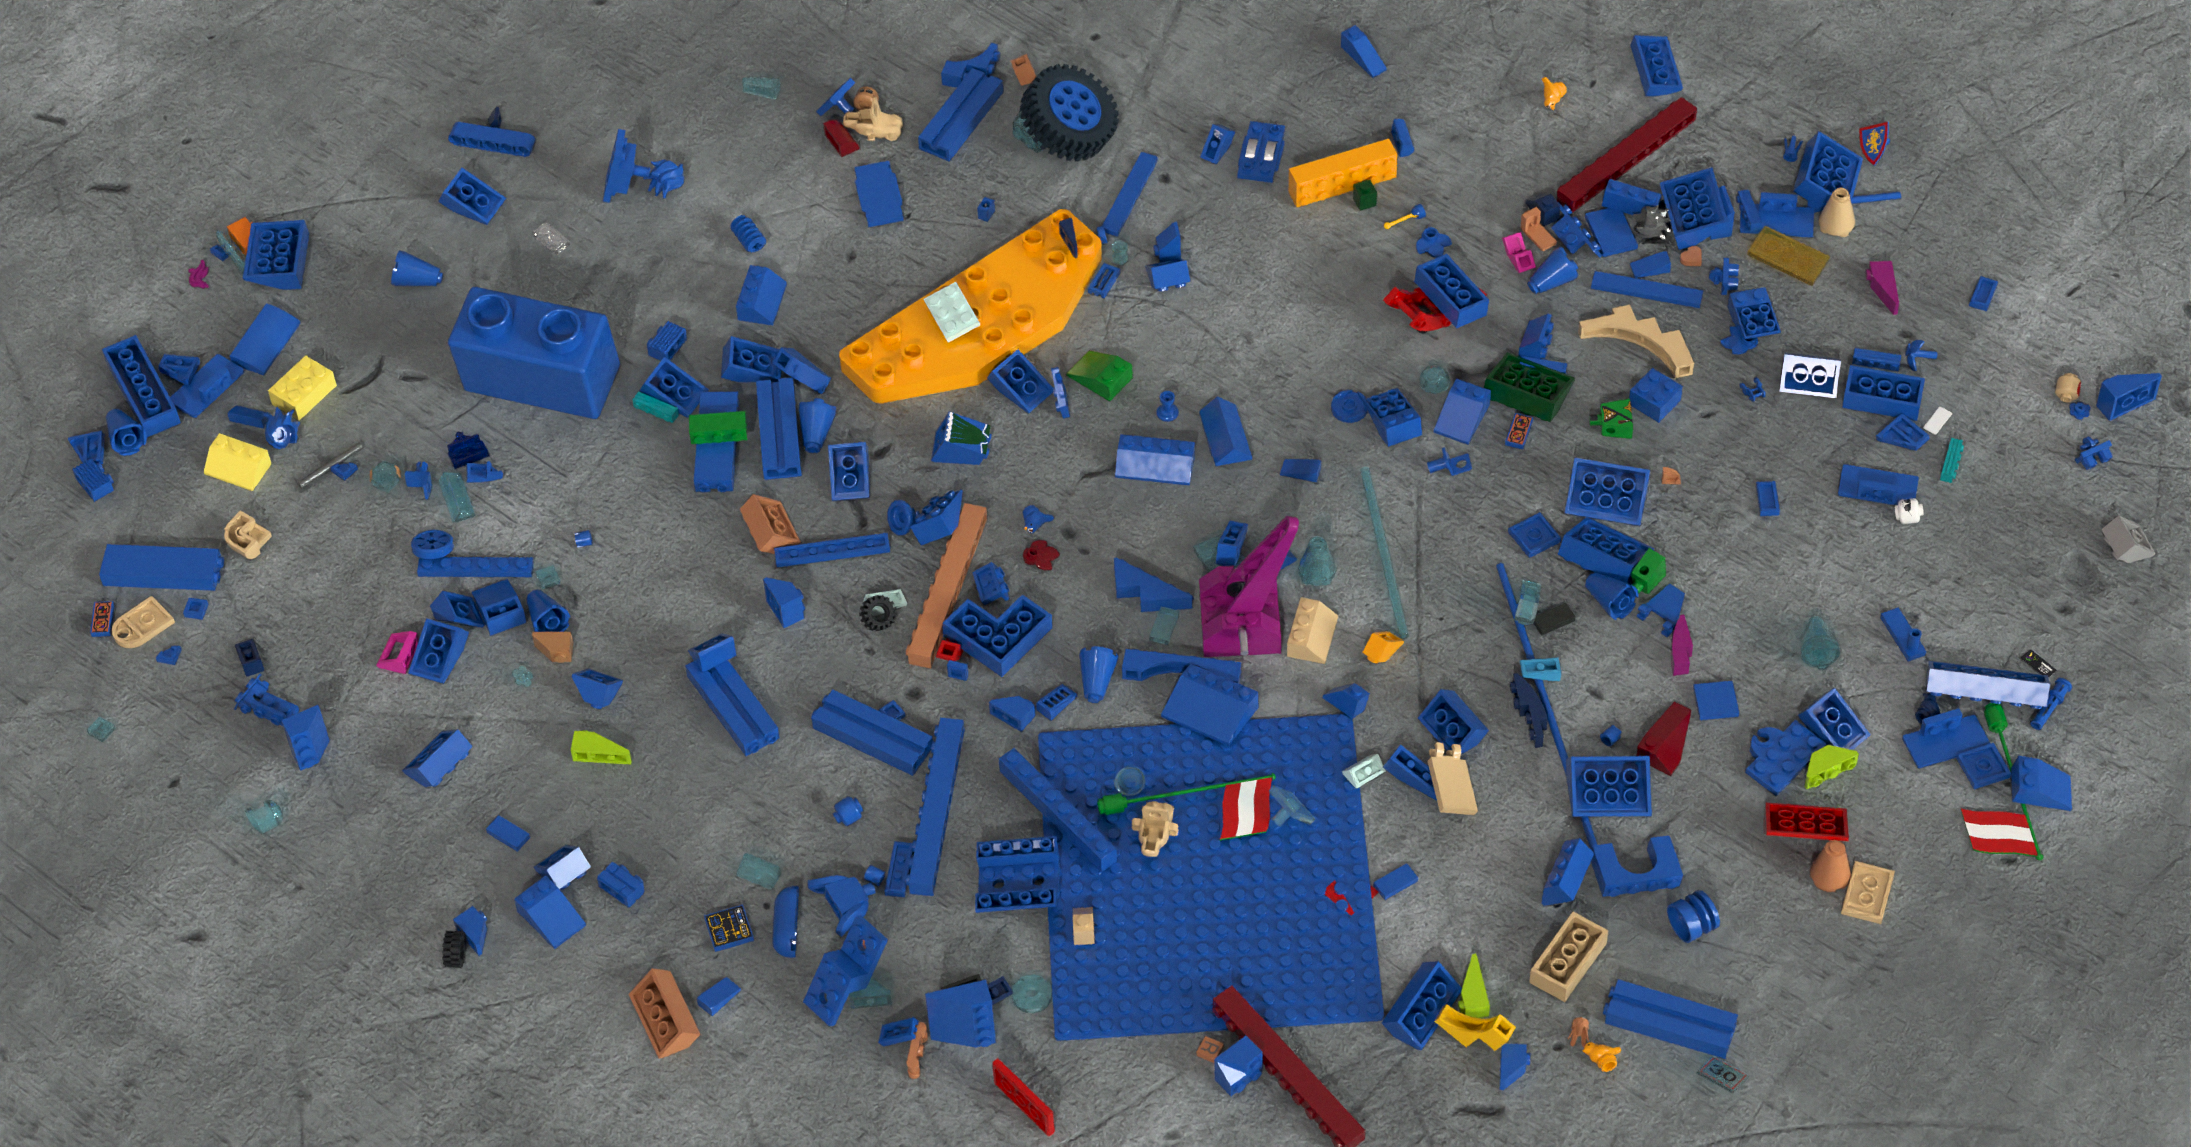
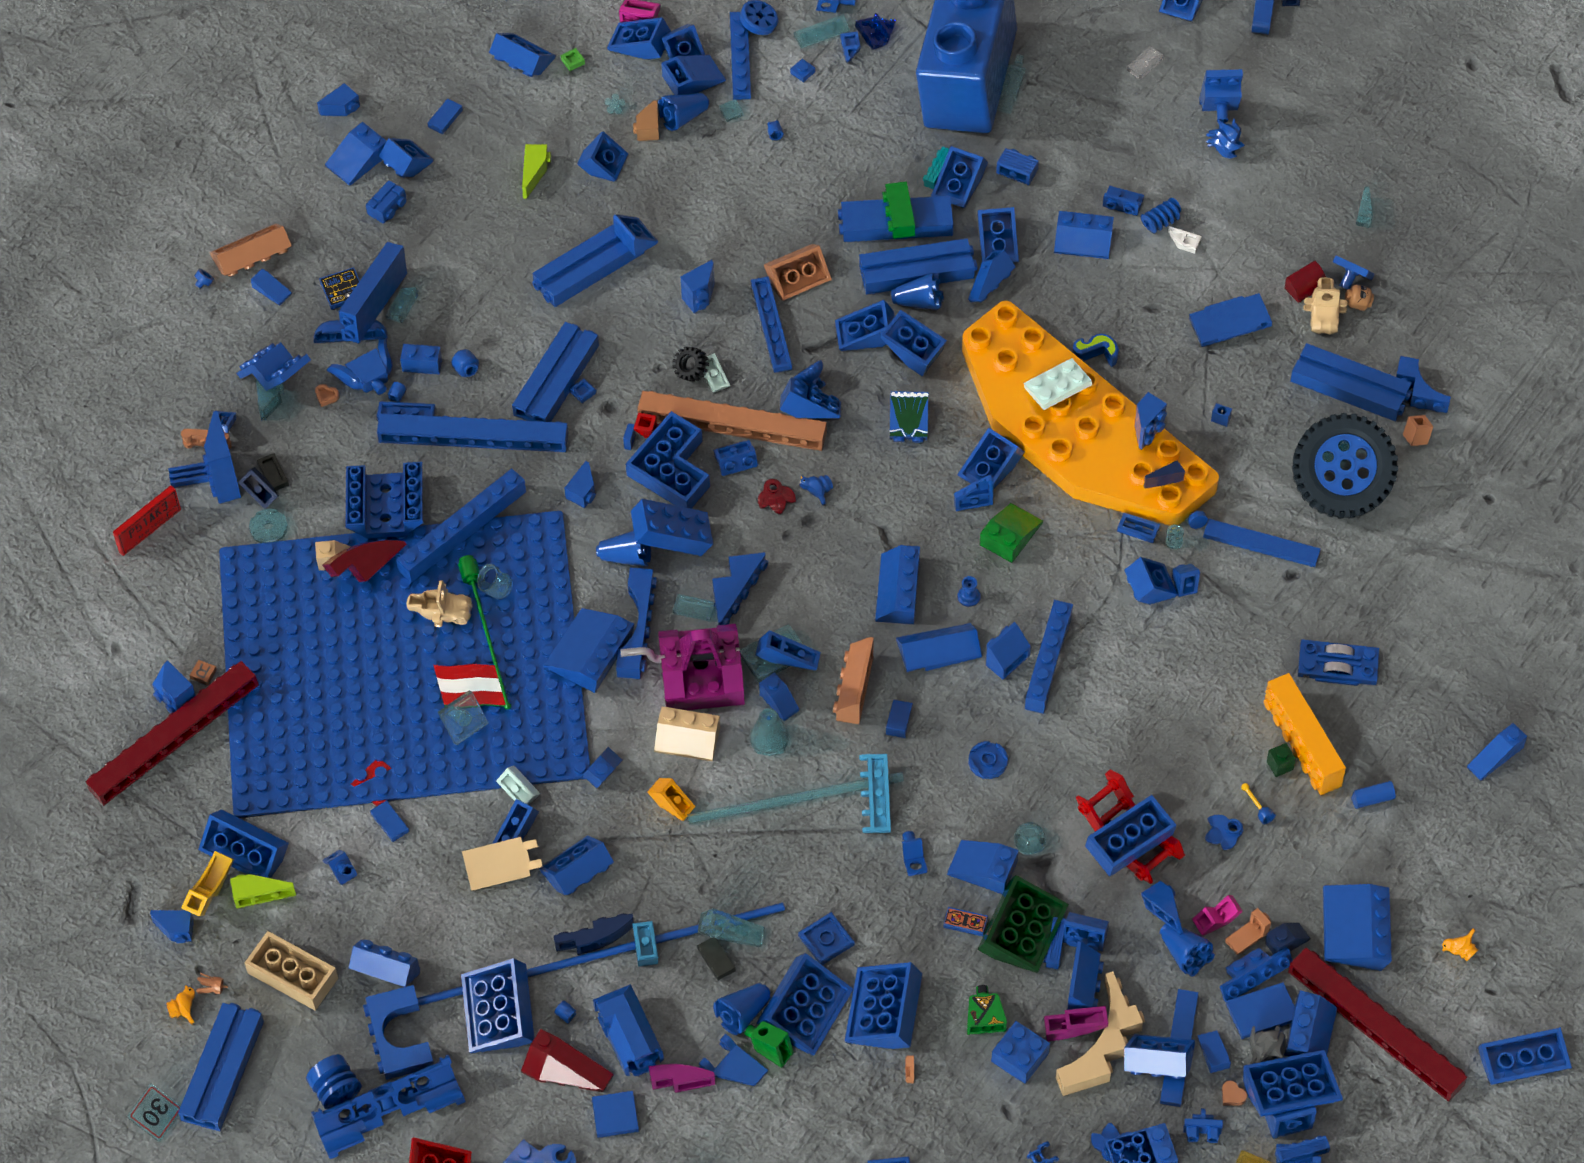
camera: 85 degrees right, 5 degrees up
black tyre [442,931,466,968] -> none
blue slope [1036,684,1077,721] -> none
blue slope [1200,124,1236,164] -> none
blue slope [1363,388,1422,447] -> none
none -> blue tile [168,462,209,487]
none -> blue tile [195,269,214,288]
none -> blue piece [311,1054,466,1159]
none -> dark red slope [322,540,407,582]
none -> blue bracket [323,850,357,885]
none -> blue brick [339,242,407,343]
none -> blue brick [400,344,442,375]
none -> bright green plate [560,48,585,71]
none -> blue brick [593,984,664,1076]
none -> blue brick [631,499,713,556]
none -> blue plate [790,59,815,83]
none -> nougat slope [833,637,874,724]
none -> dark azure hinge [859,754,891,833]
none -> blue slope [880,310,947,377]
none -> blue slope [986,622,1031,680]
none -> blue arch [1025,600,1073,714]
none -> magenta slope [1044,1006,1108,1042]
none -> blue slope [1067,941,1104,1010]
none -> blue animal [1073,333,1119,367]
none -> blue bracket [1103,186,1144,216]
none -> slope [1124,1034,1195,1079]
none -> blue slope [1135,392,1167,450]
none -> blue slope [1141,881,1183,934]
none -> white tile [1168,226,1202,254]
none -> blue slope [1323,884,1392,971]

